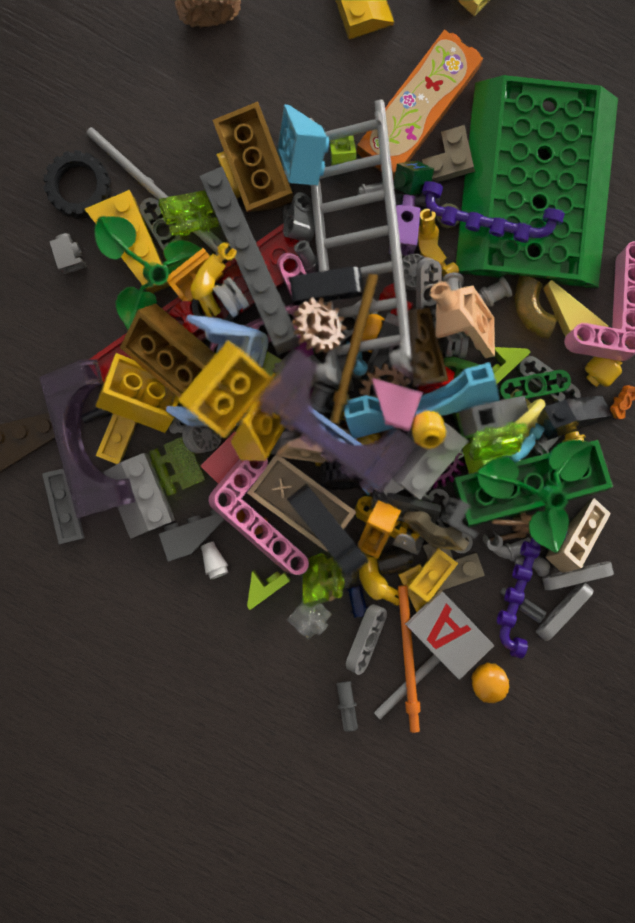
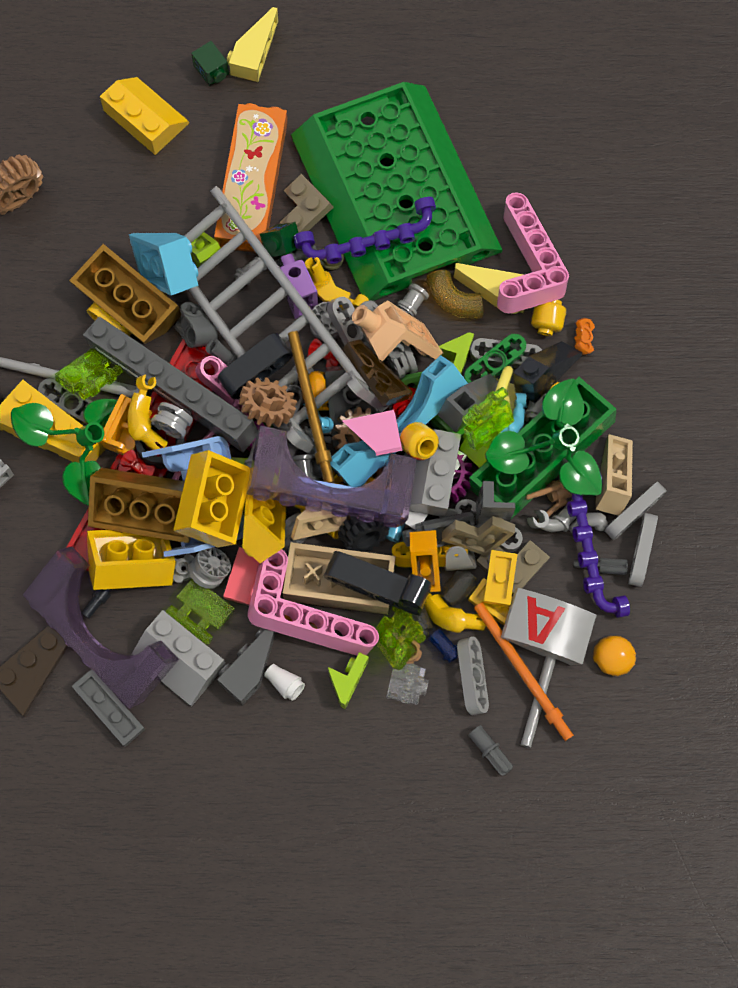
camera: 30 degrees left, 15 degrees down
yellow plate [96,413,137,464] -> none

